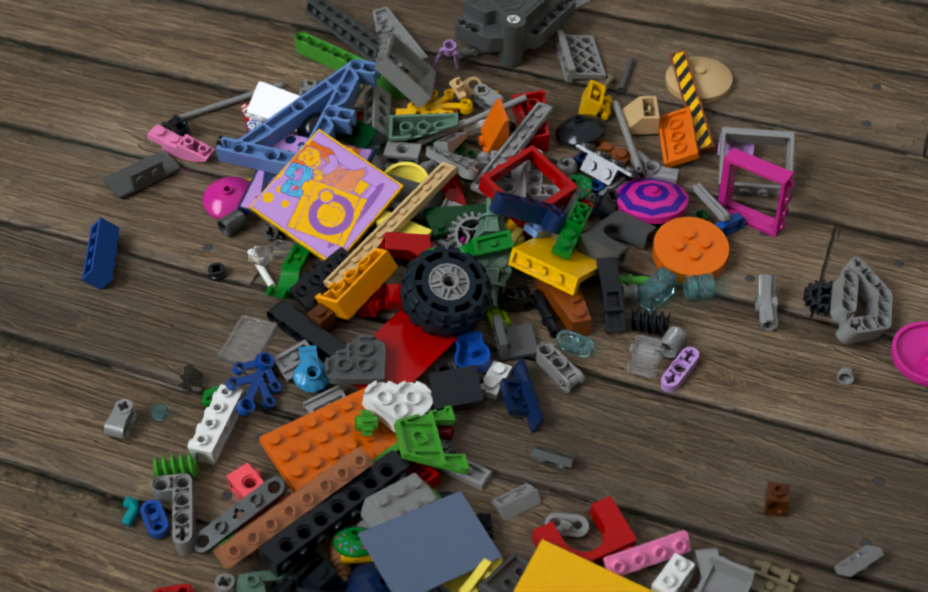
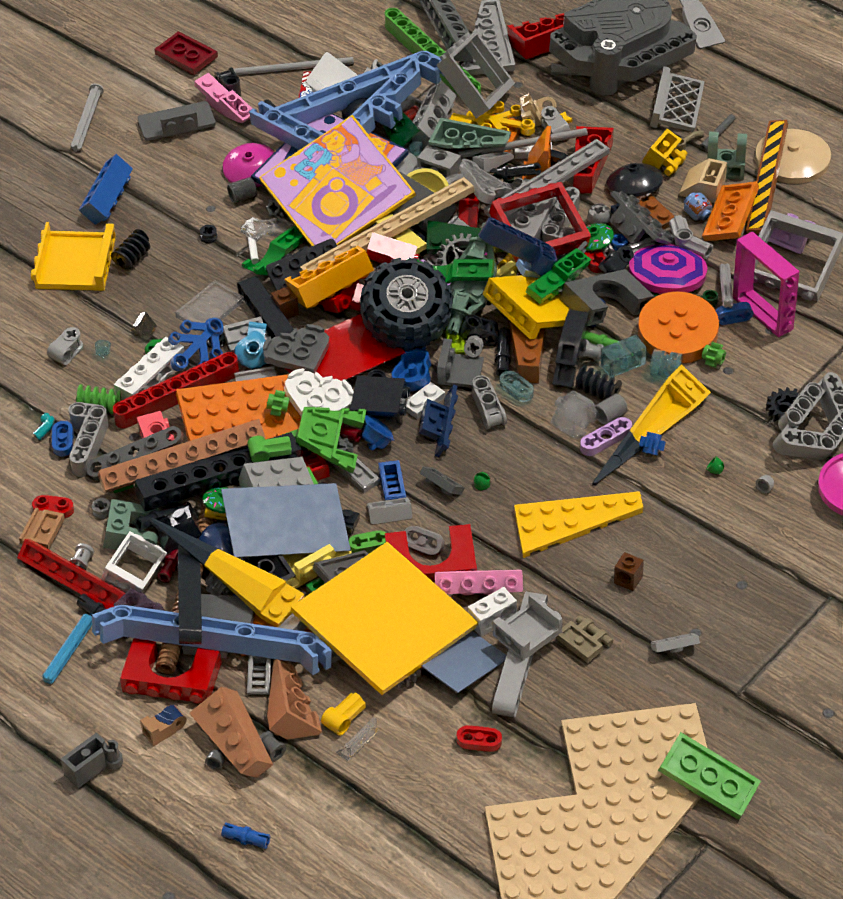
camera: 20 degrees right, 0 degrees up
lavender plant [433,39,459,70] -> none
light grey piece [612,100,643,172] -> none
light grey piece [755,274,778,331] -> none
none -> yellow panel [31,222,116,291]
none -> light grey axle [71,83,104,152]
none -> black piece [110,229,151,270]
none -> red beam [113,352,239,429]
none -> dark red plate [154,31,218,75]
none -> bright green piece [247,436,292,463]
none -> bright green beam [349,530,386,554]
none -> blue piece [362,415,395,450]
none -> blue slope [378,460,406,500]
none -> light grey bush [464,335,483,357]
none -> green hinge [474,472,490,490]
none -> black pin [490,162,541,180]
none -> red wedge [507,13,564,59]
none -> yellow wing [514,491,643,558]
none -> yellow plate [592,364,711,485]
none -> blue gear [639,432,666,455]
none -> medium blue head [683,192,712,221]
none -> bright green gear [702,342,726,368]
none -> green hinge [706,456,724,475]
none -> sand green brick [707,131,747,180]

